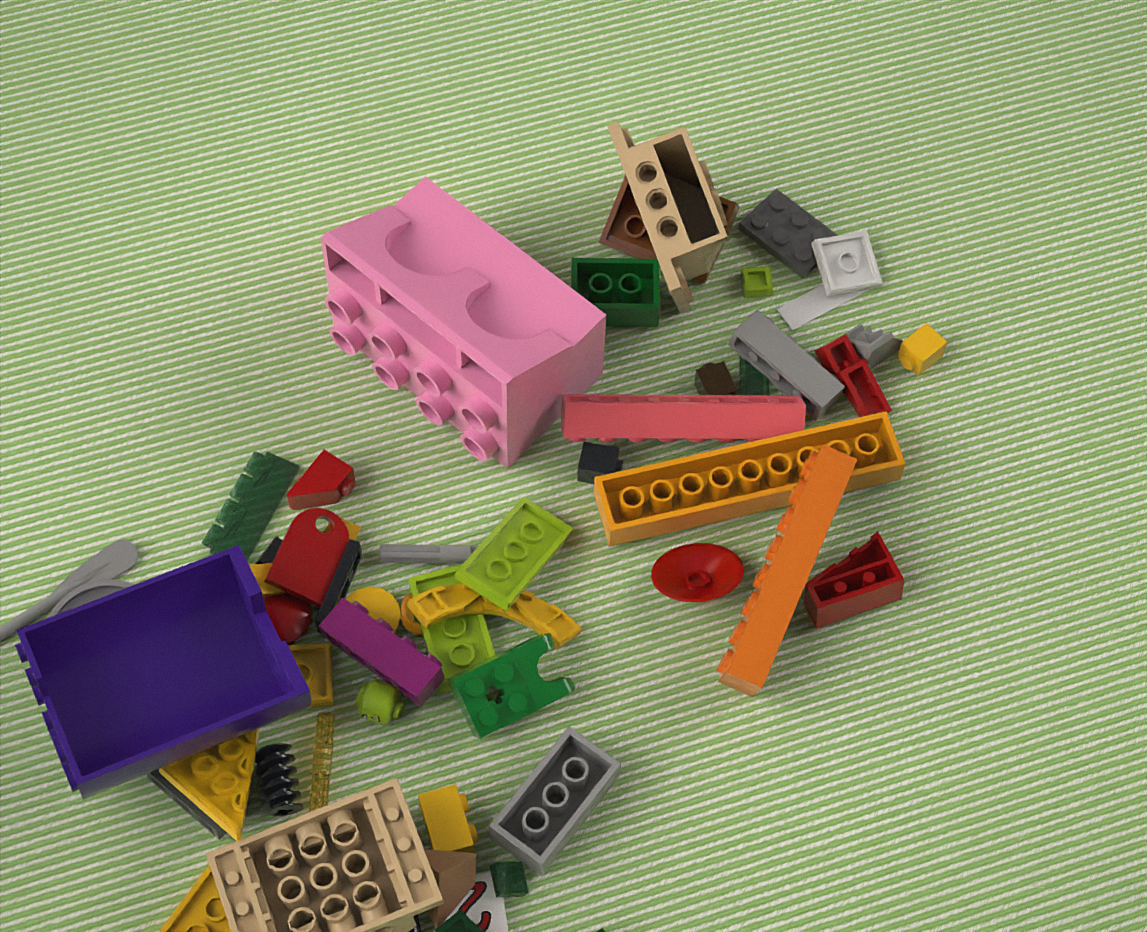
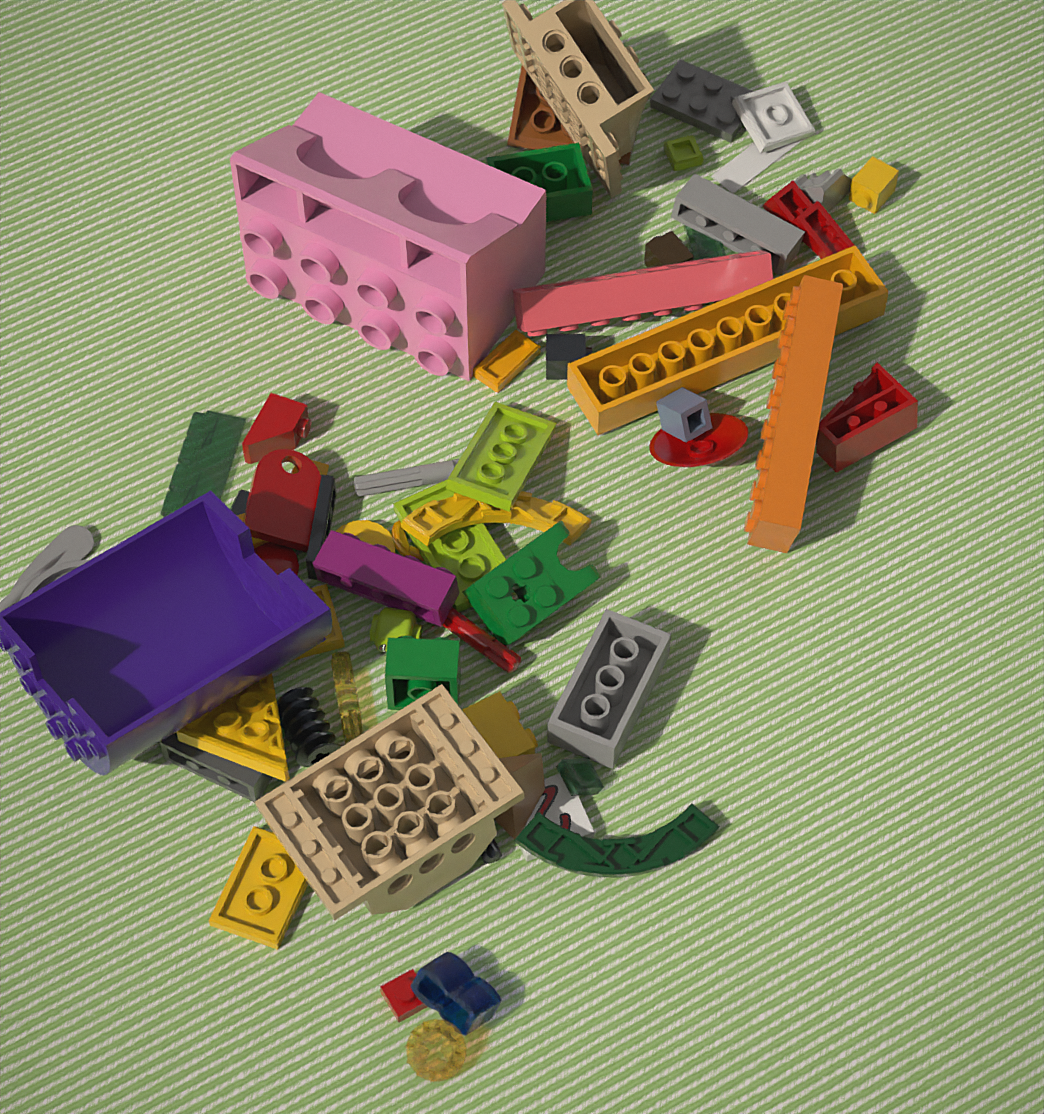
camera: 10 degrees left, 5 degrees down
none -> green brick [385,636,461,710]
none -> red axle [442,607,522,673]
none -> light orange tile [473,330,541,393]
none -> sand blue brick [656,387,712,442]

